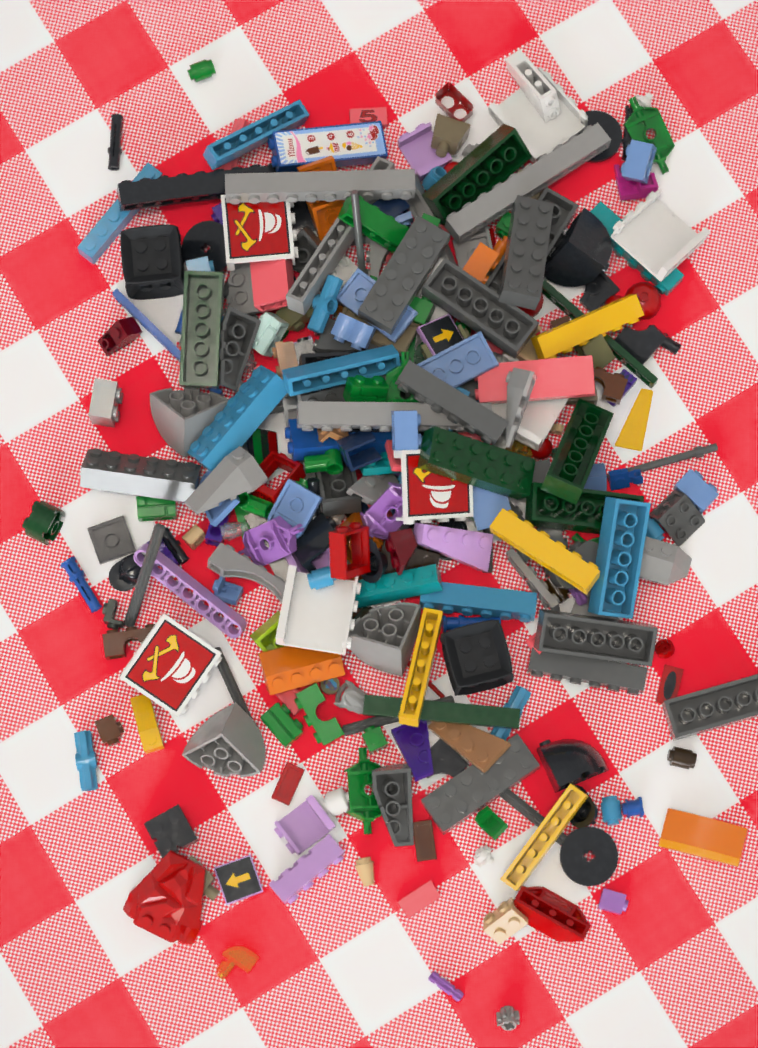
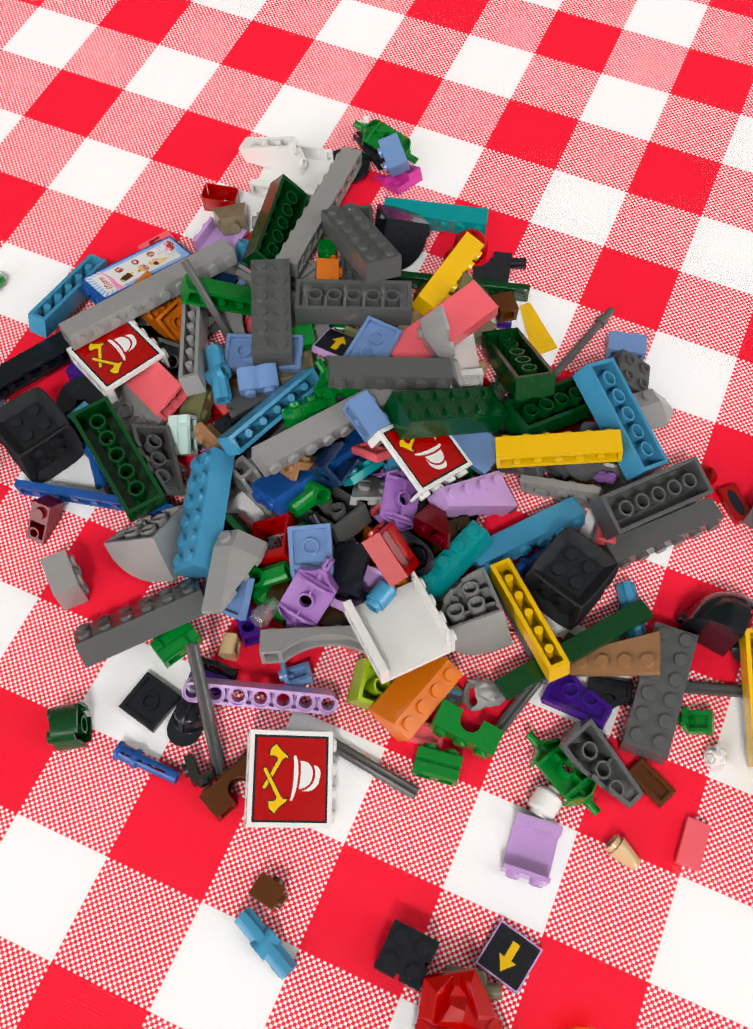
camera: 35 degrees left, 15 degrees down
yellow slope [130,694,165,754] -> none
light grey brick [182,702,266,777] -> none
lavender wedge [268,834,345,905] -> none
red tile [271,762,305,806] -> none
green brick [362,725,388,755] -> none
black tile [579,273,620,312] -> none
blue plate [608,468,643,491] -> none
white panel [611,188,711,282] -> none

